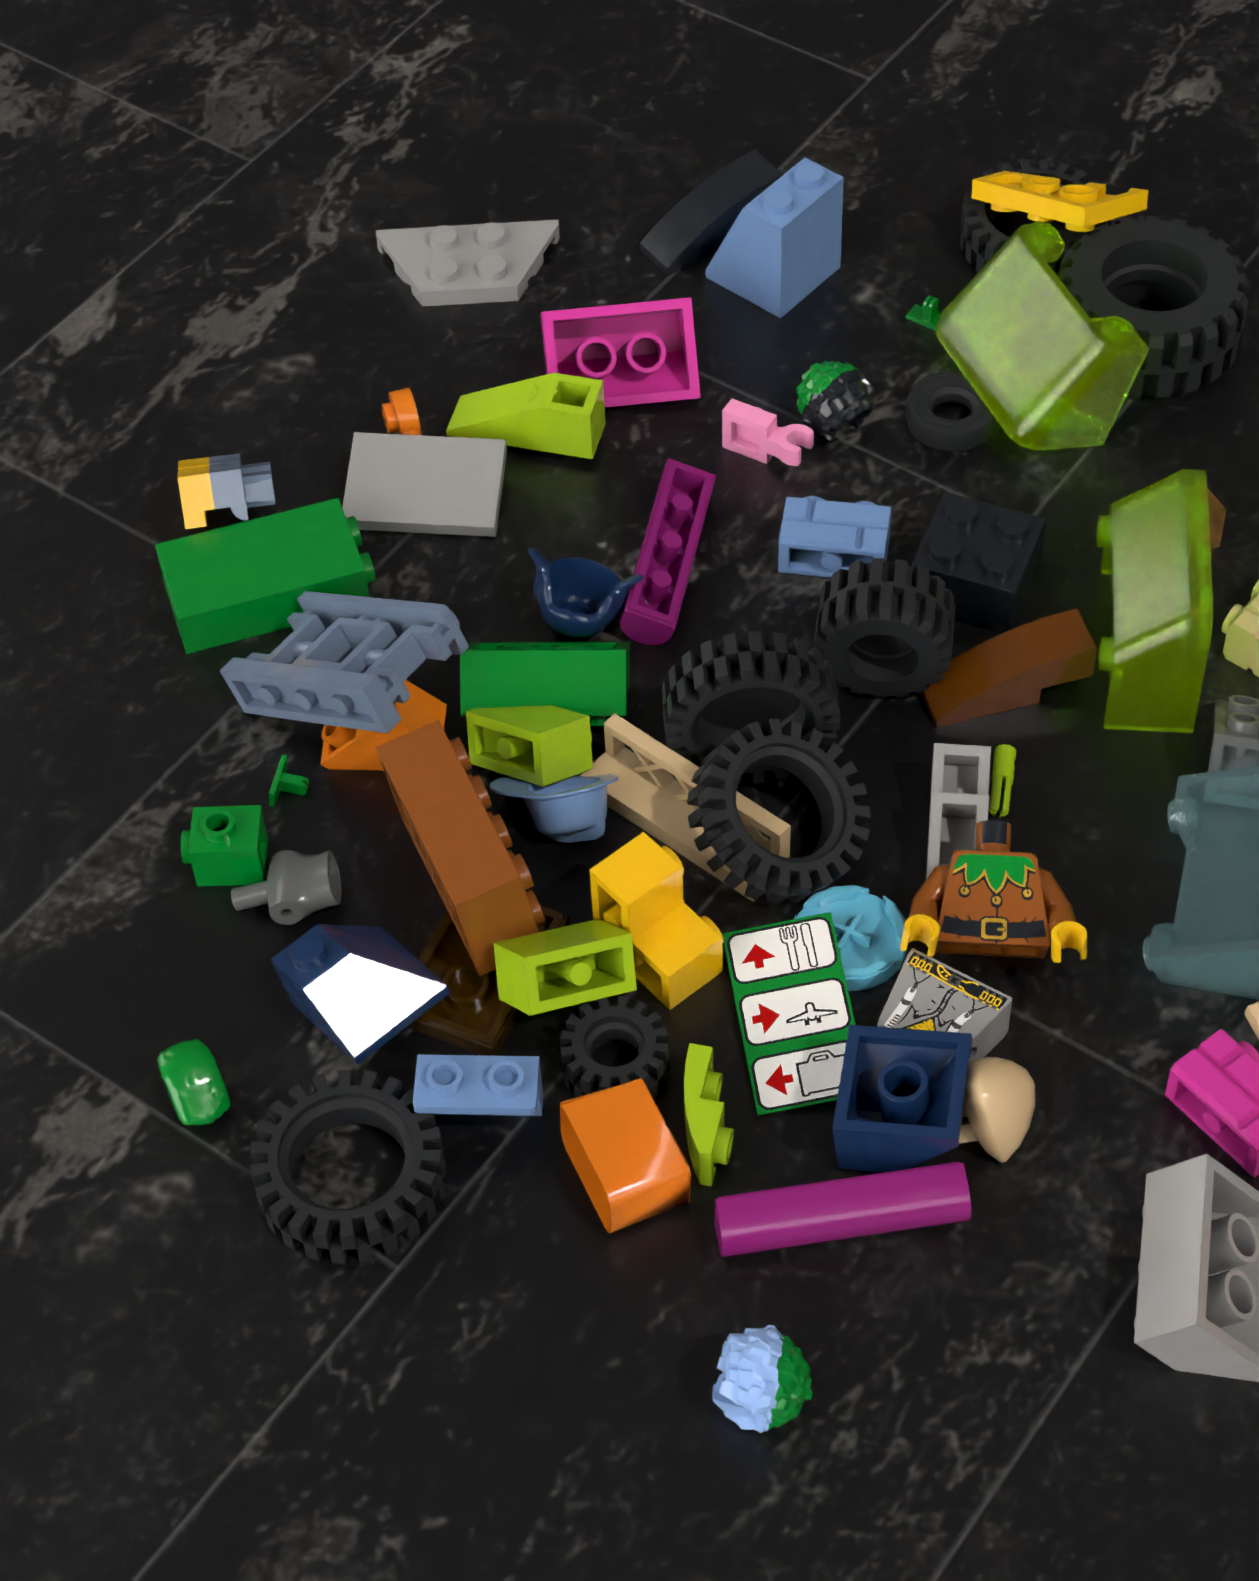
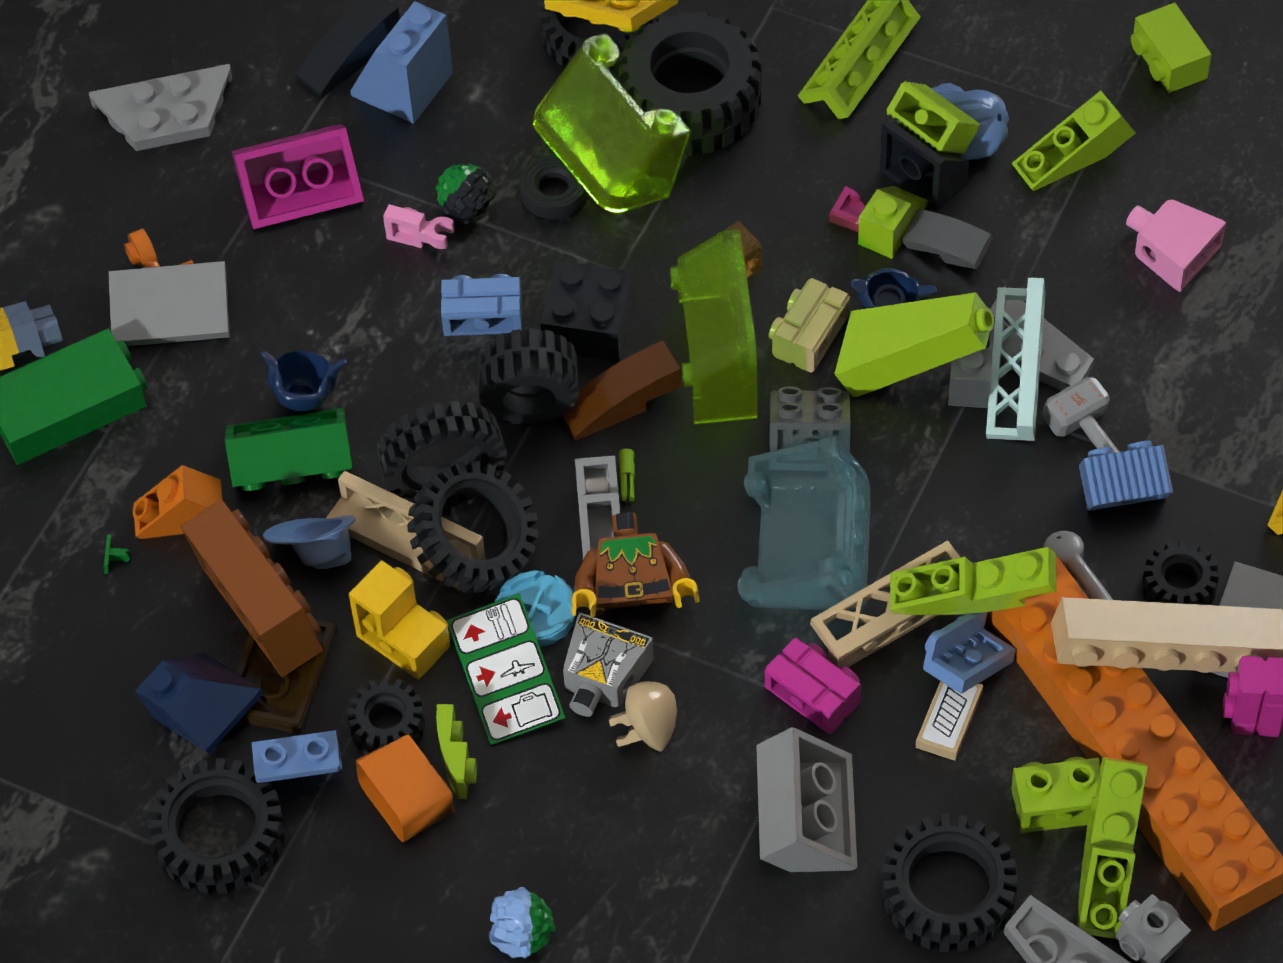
camera: 10 degrees left, 5 degrees up
green hair [157,1039,231,1126] -> none
green brick [181,805,268,887] -> none
sand blue fence [220,591,469,733] -> none
dark grey piece [231,850,342,925] -> none
lime slope [446,373,606,459] -> none
lime slope [466,705,593,787] -> none
lime brick [493,919,637,1016] -> none
magenta brick [620,458,716,645] -> none
magenta brick [714,1161,971,1257] -> none
dark blue slope [832,1025,972,1172] -> none
green piece [906,295,954,334] -> none

